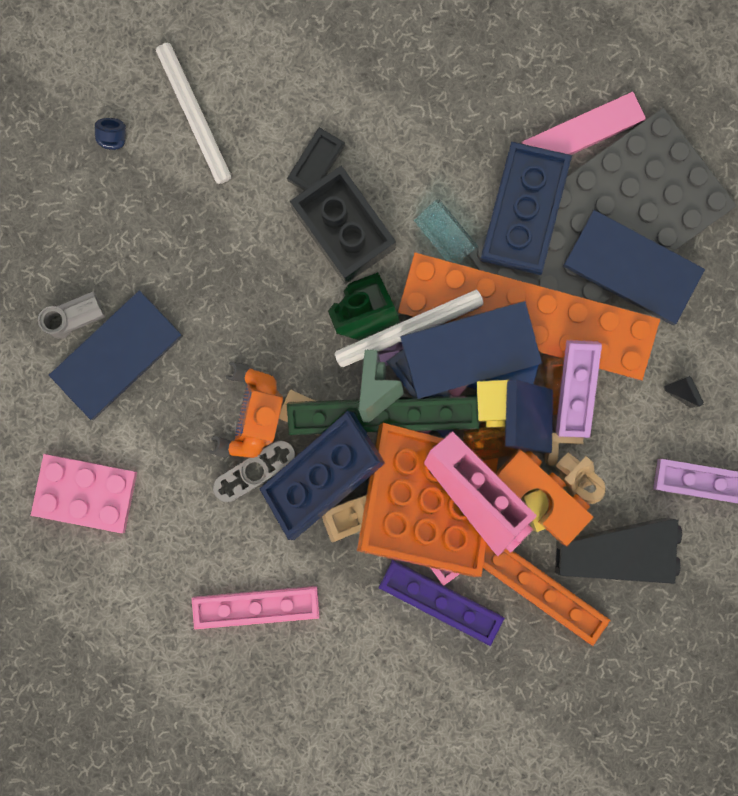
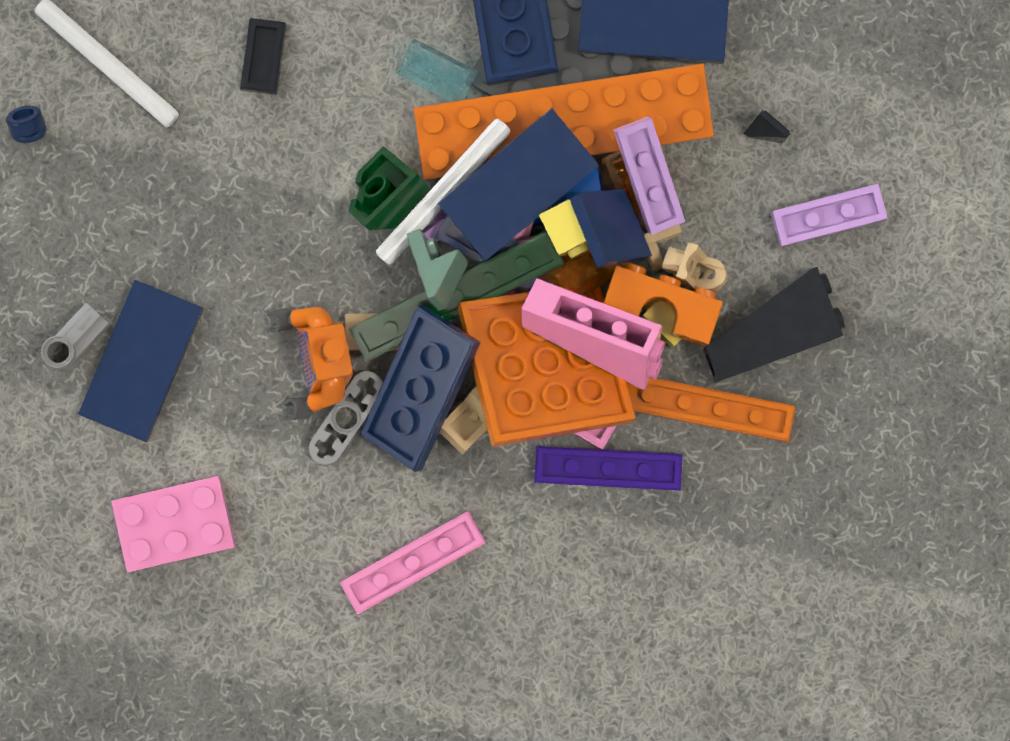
camera: 25 degrees left, 0 degrees up
black brick [290,165,396,284] -> none

